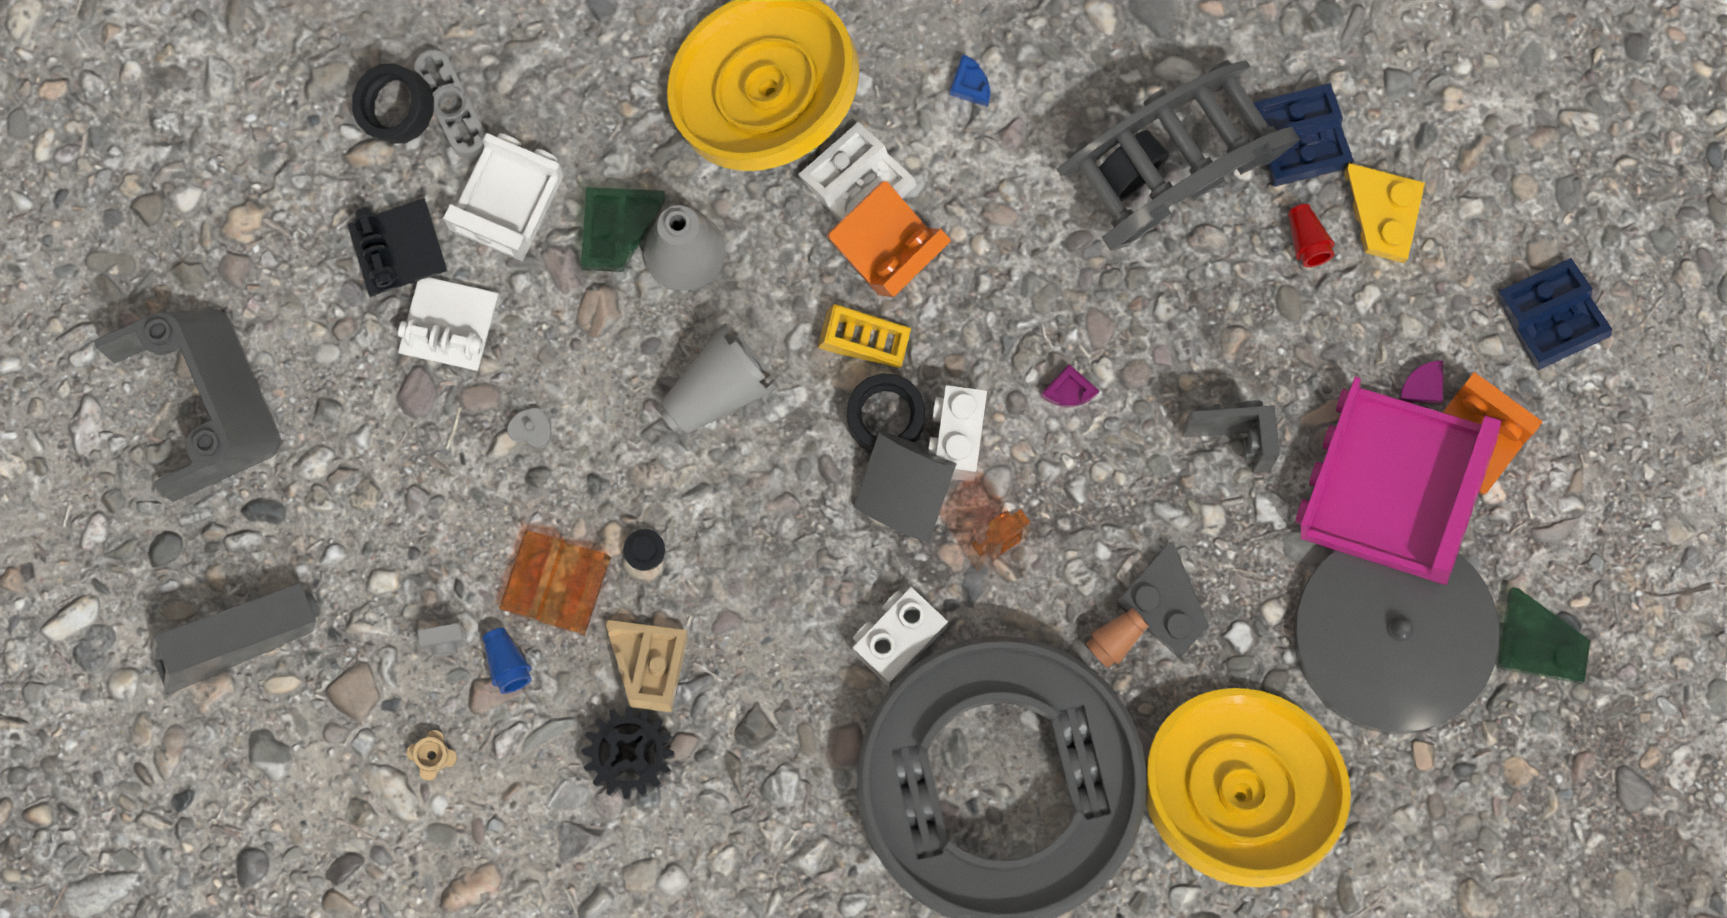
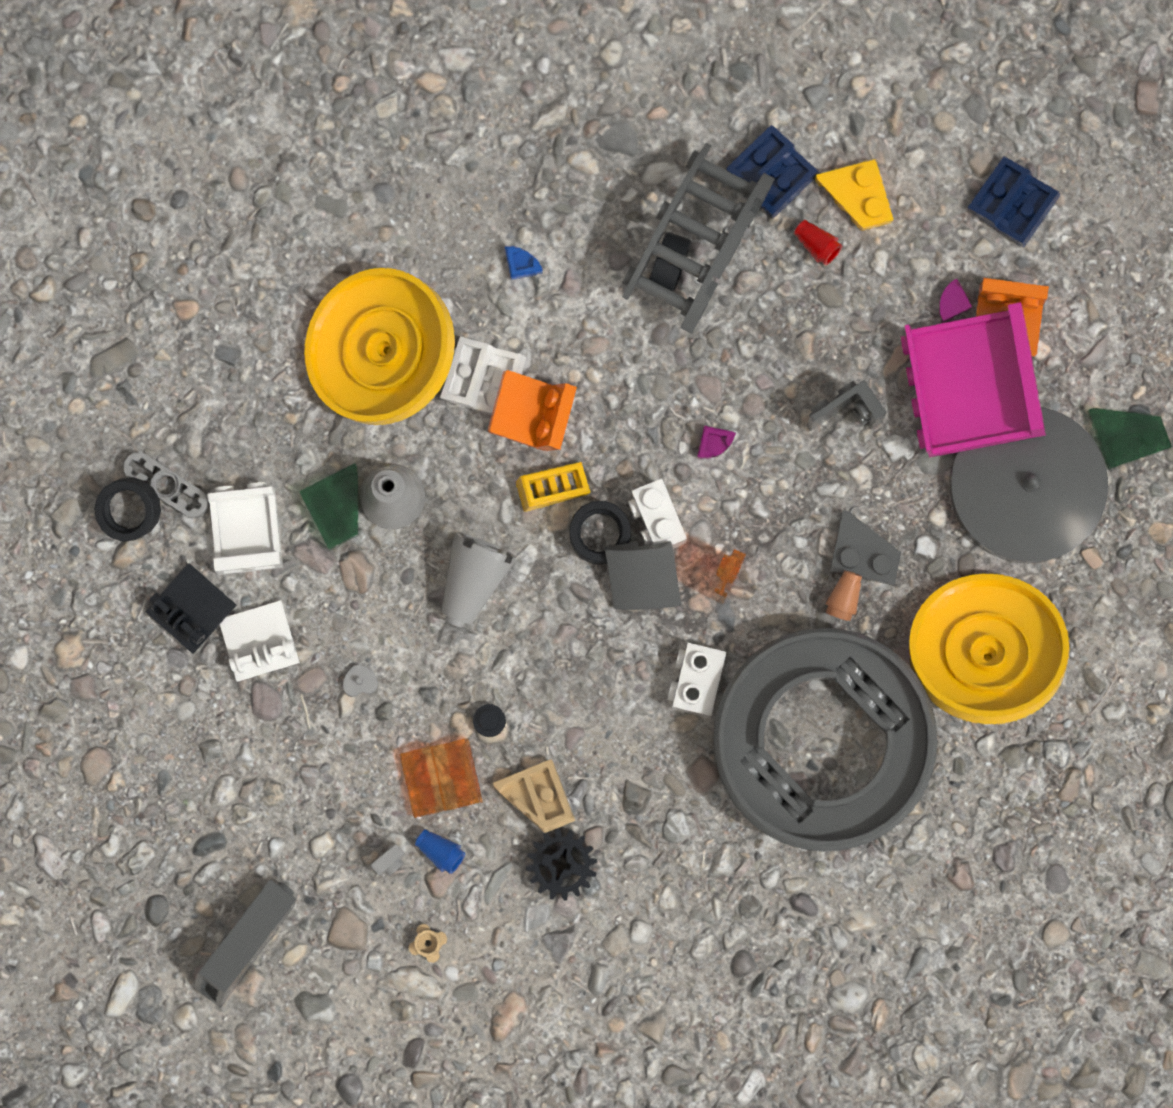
camera: 30 degrees left, 5 degrees up
dark grey windscreen [94,309,281,502] -> none

